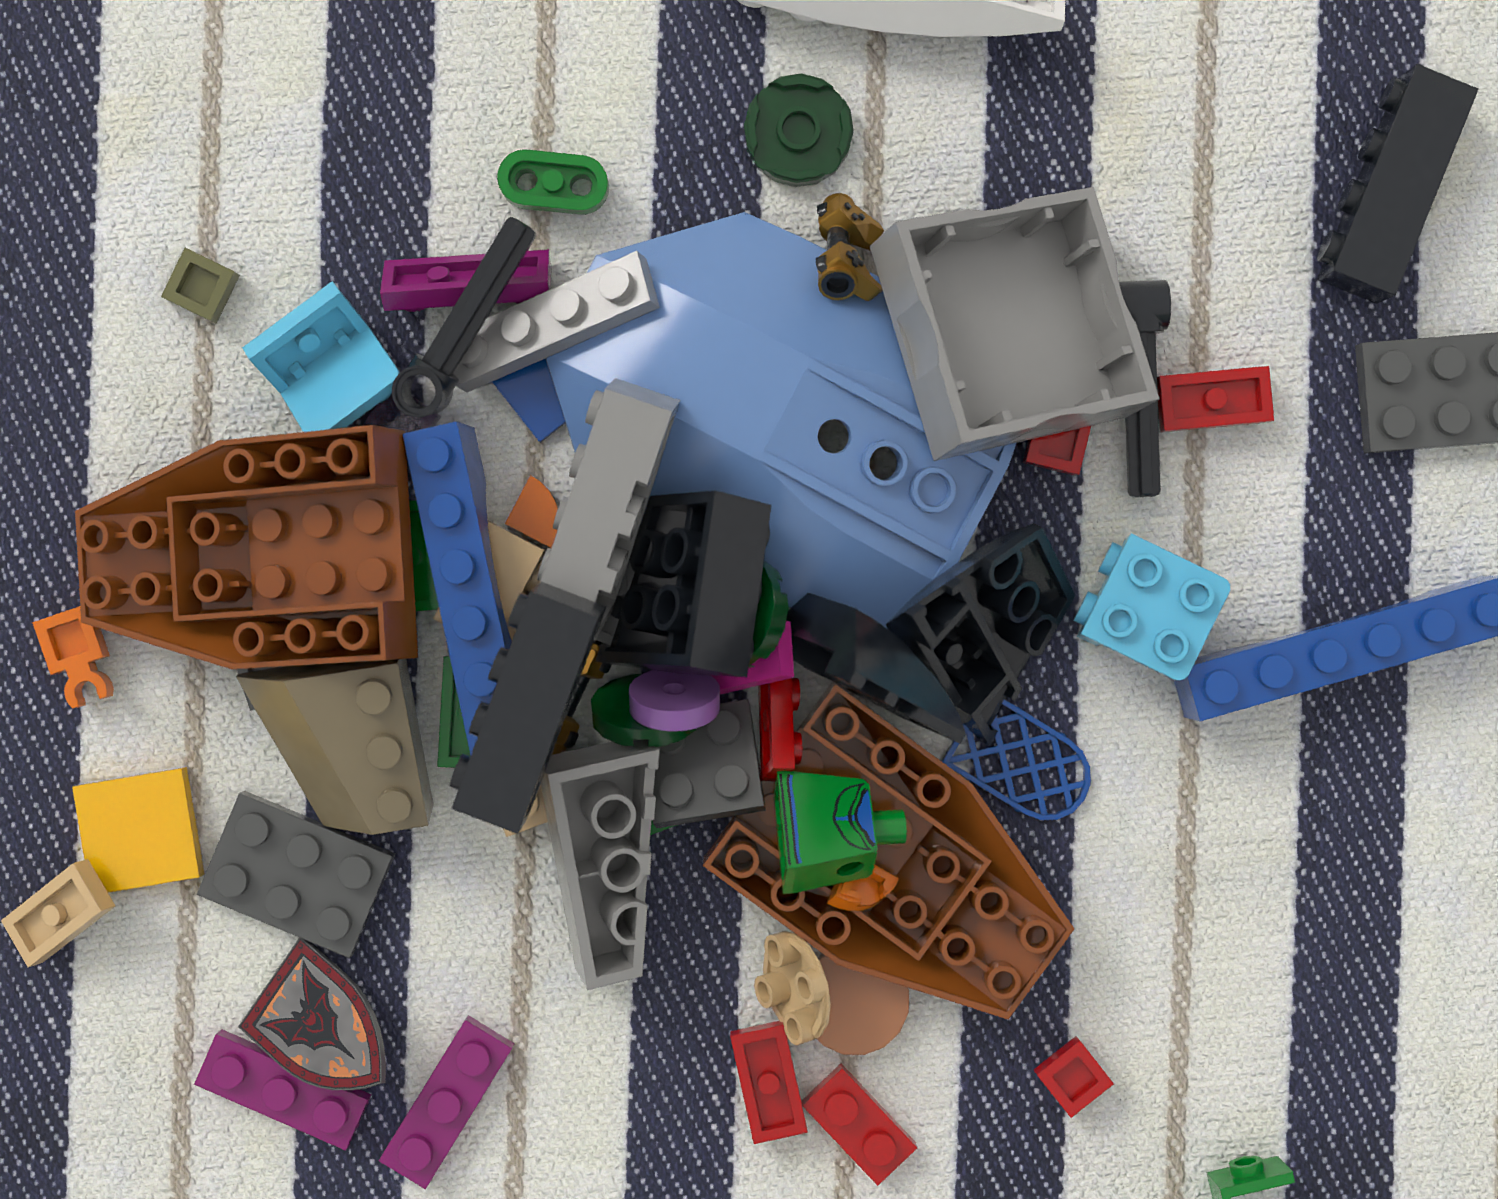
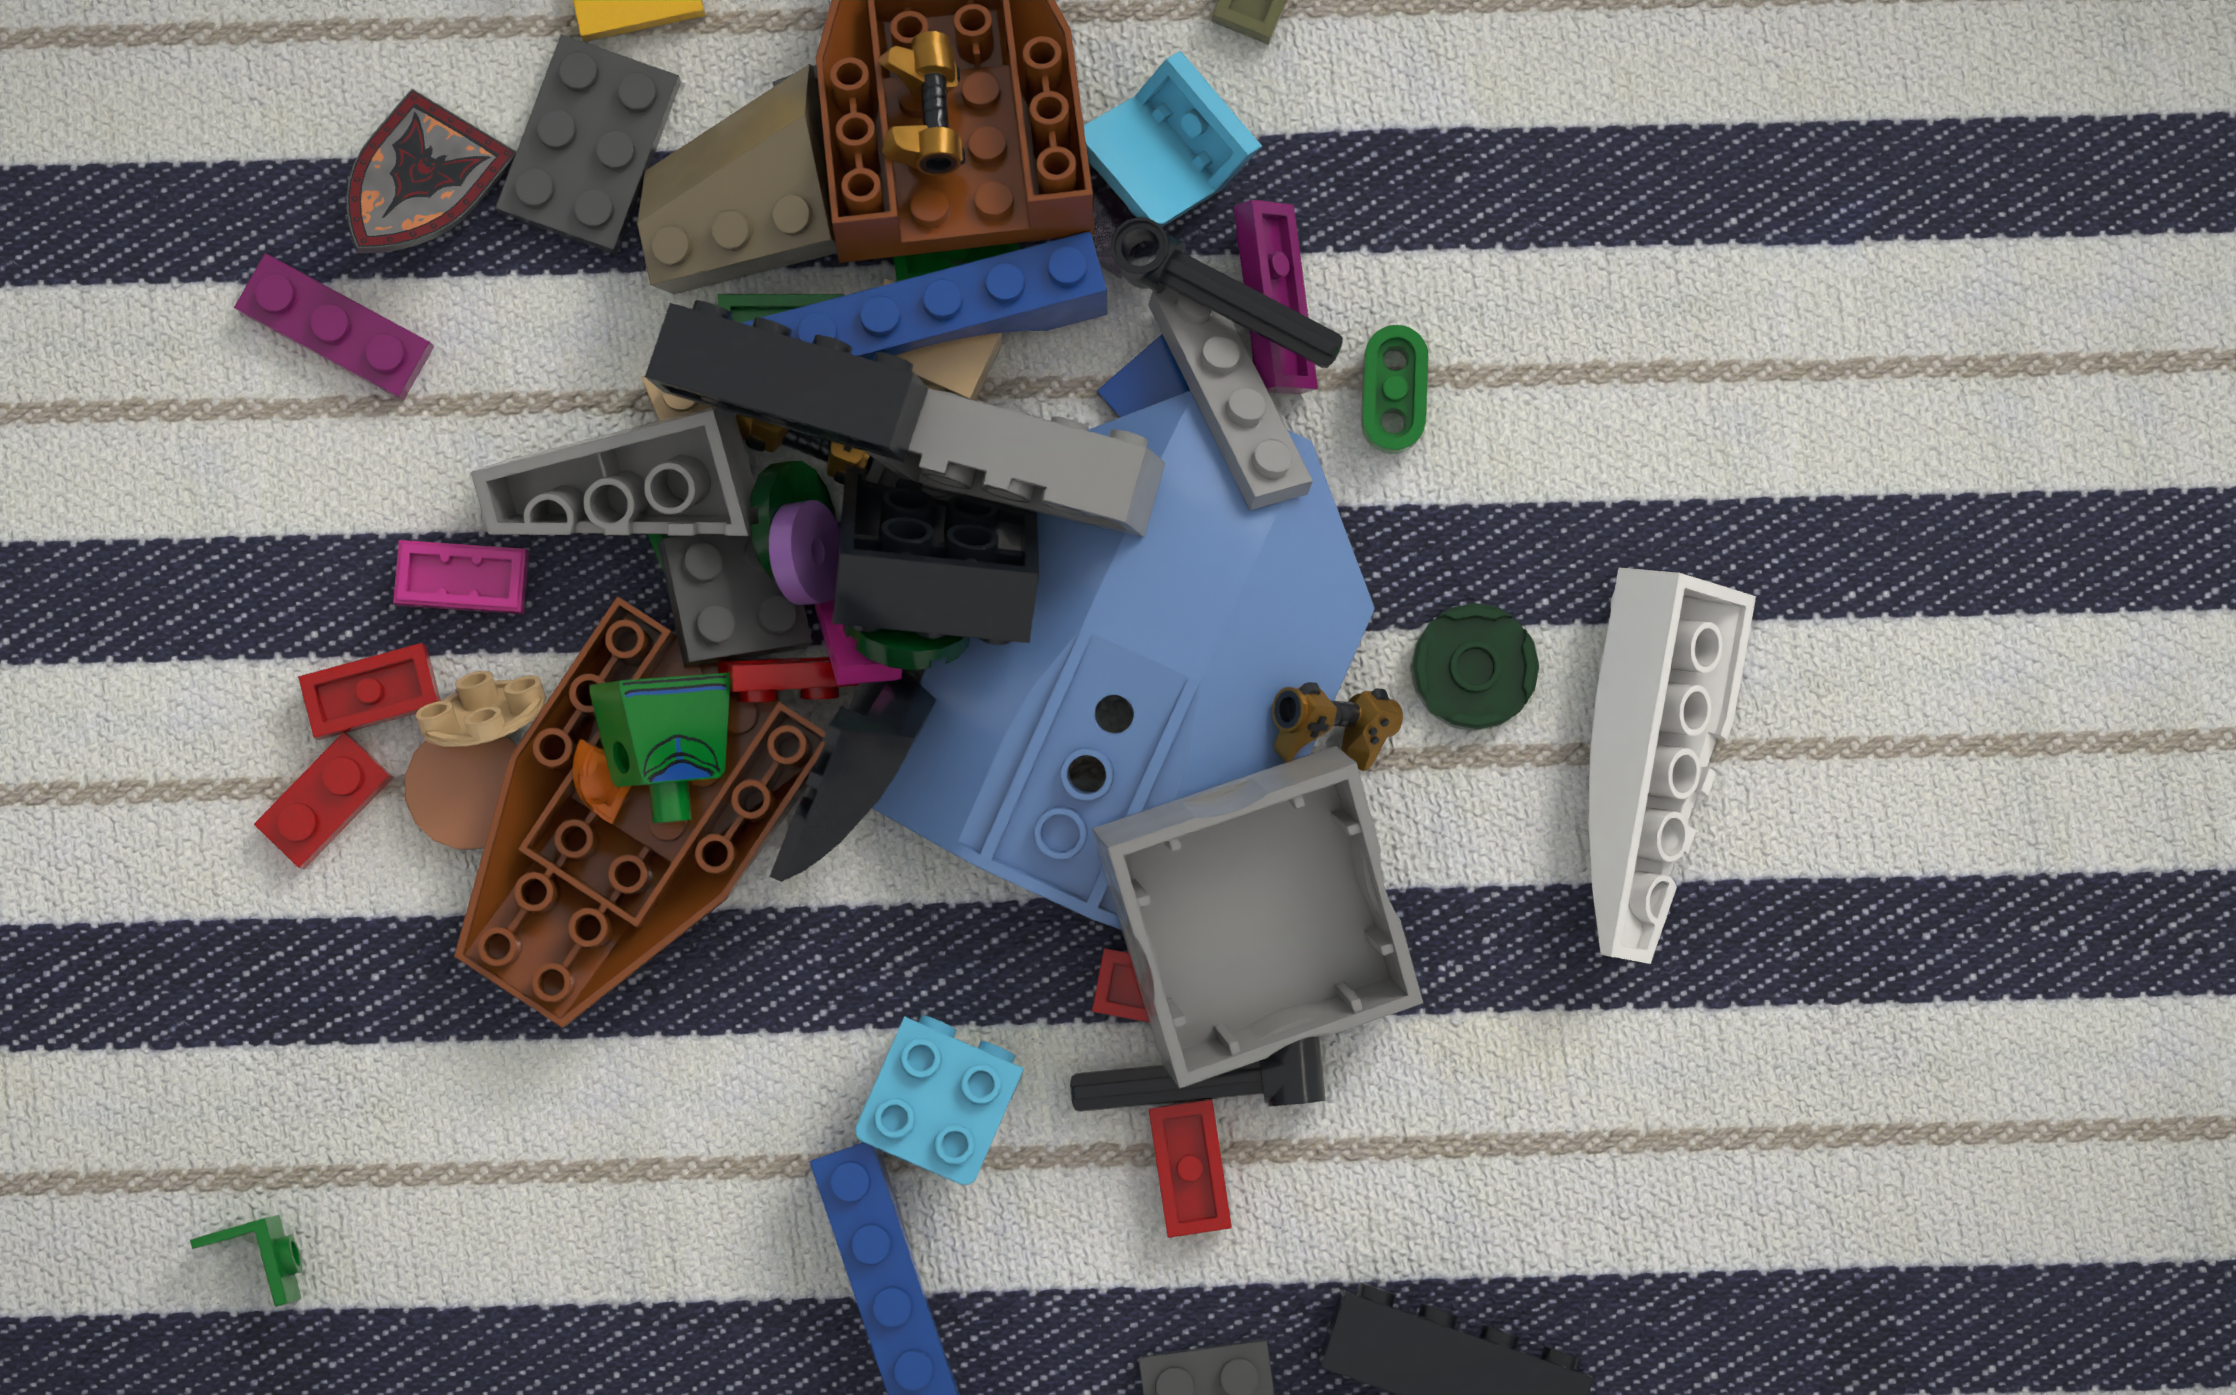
camera: 90 degrees right, 5 degrees down
magenta plate [194,1029,372,1151] -> none
orange tile [505,475,558,548] -> none
black wedge [886,523,1076,746] -> none
blue window [941,699,1091,820] -> none
red plate [1033,1036,1114,1118] -> none
none -> dark pink plate [393,540,529,615]
none -> pearl gold piece [877,31,966,176]

